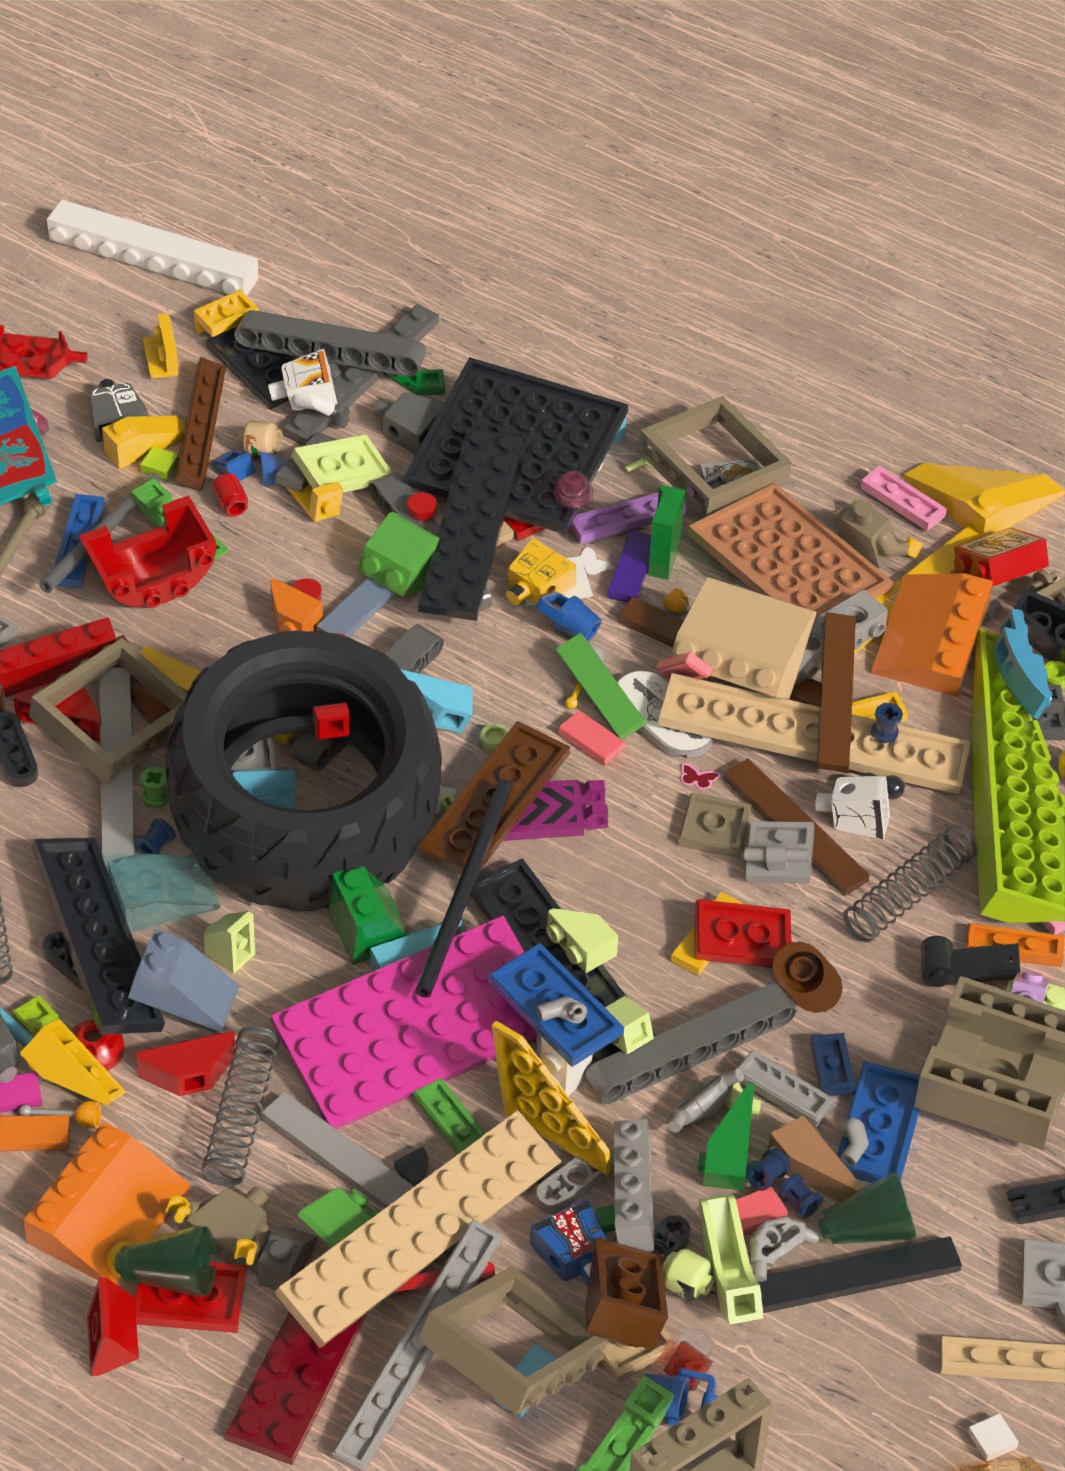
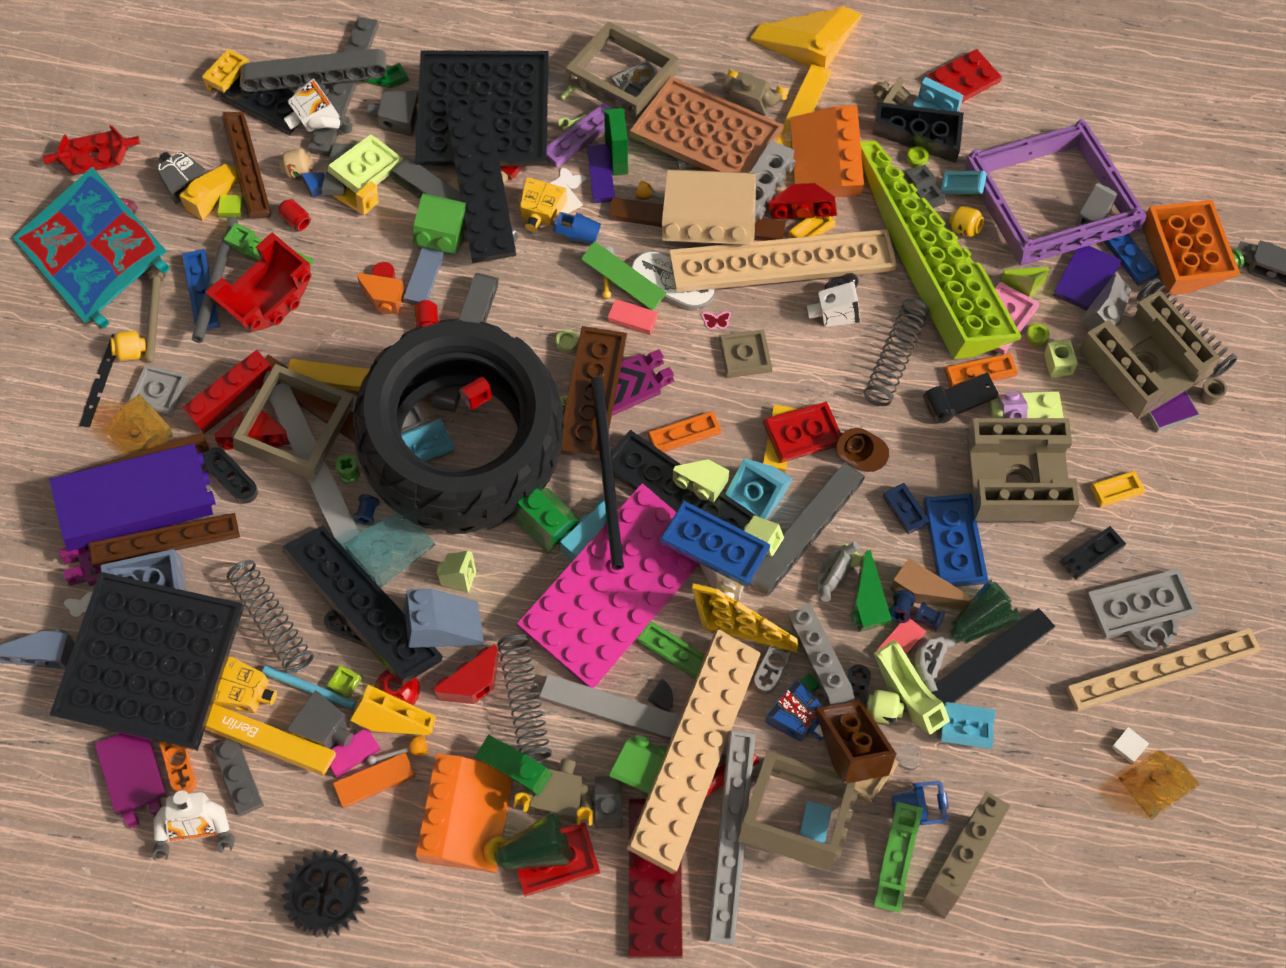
camera: 20 degrees left, 15 degrees up
white brick [47,200,258,296] -> none
red slope [87,1277,139,1376] -> none
yellow bracket [143,313,178,379] -> none
blue slope [212,450,255,481] -> none
medium azure slope [401,669,473,734] -> none
red tile [407,492,437,520] -> none
light grey arm [536,996,587,1023] -> none
clear pink cone [553,471,593,509] -> none
coral tile [656,652,713,680] -> none
clear red tile [663,1341,713,1391] -> none
reddish brown tile [724,758,870,896] -> none
light grey plate [736,1050,835,1128] -> none
light grey plate [744,821,815,883] -> none
reddish brown tile [817,612,856,773] -> none
light grey arm [840,1117,869,1167] -> none
bright pink plate [860,466,947,531] -> none
dark blue bush [871,702,903,743] -> none
brick [954,527,1049,587] -> none
dark azure slope [993,608,1052,719] -> none
none -> green slope [474,735,552,796]
none -> yellowish green hand [558,114,586,133]
none -> orange tile [648,411,721,452]
none -> medium azure slope [725,459,793,520]
none -> red slope [769,183,838,219]
none -> medium azure bracket [941,702,996,749]

